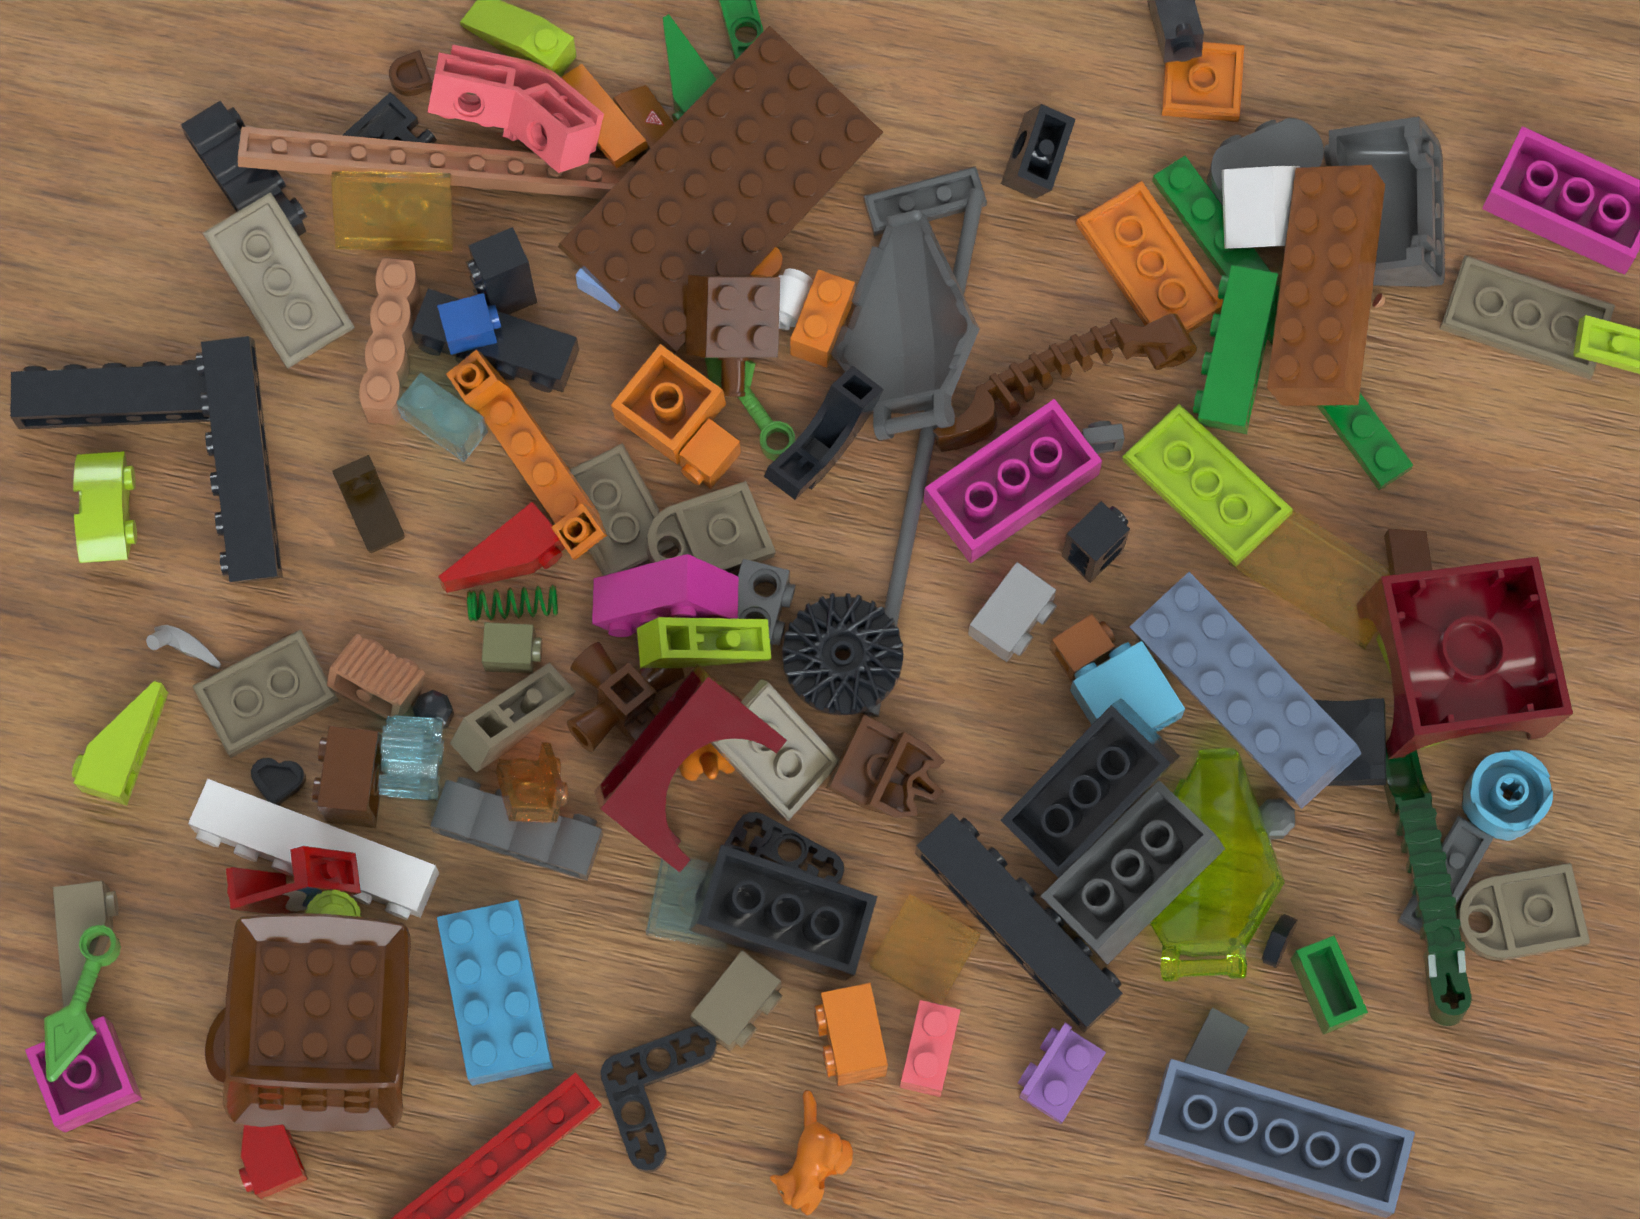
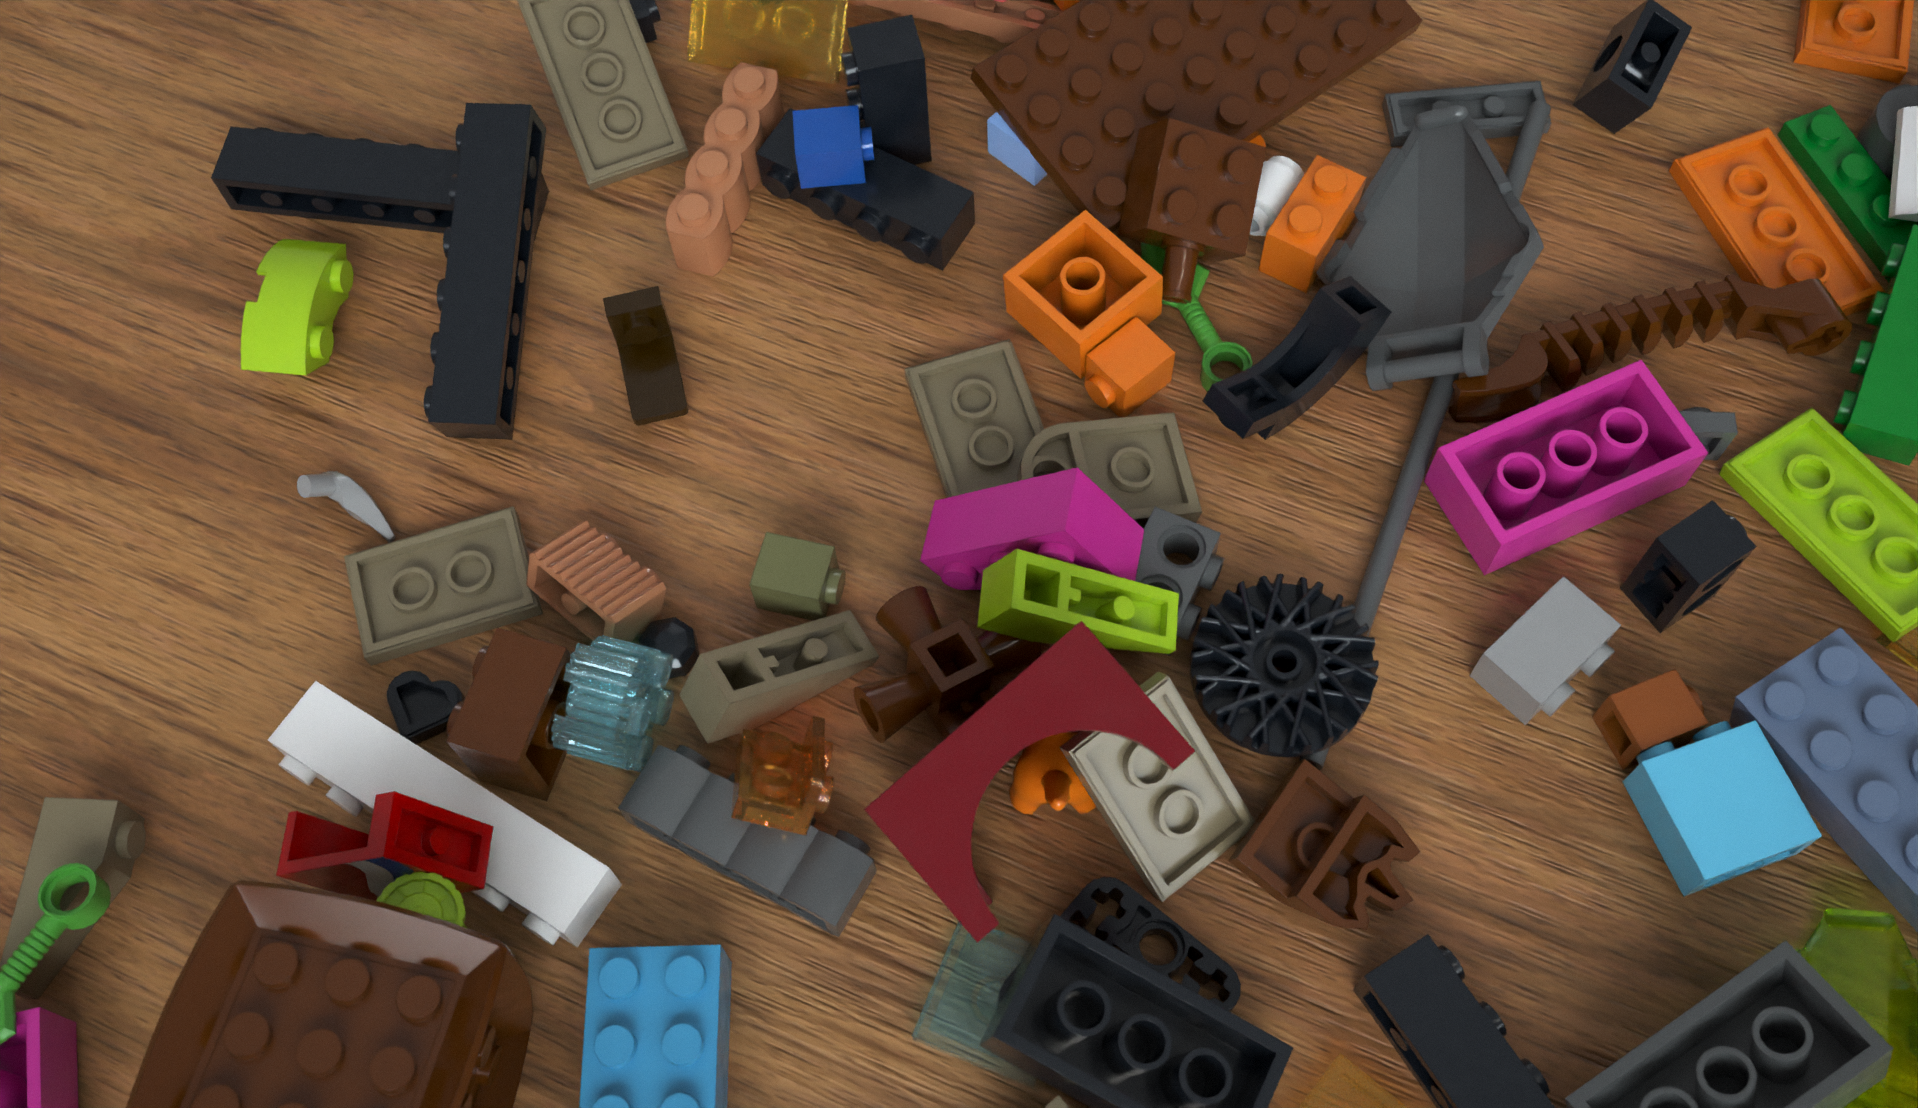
camera: 15 degrees right, 10 degrees down
lime slope [72,681,168,806] -> none
clear light blue brick [396,373,488,462] -> none
red slope [438,502,565,593] -> none
orange slope [446,350,607,560] -> none
green piece [467,585,558,622] -> none
black brick [1000,698,1180,878] -> none

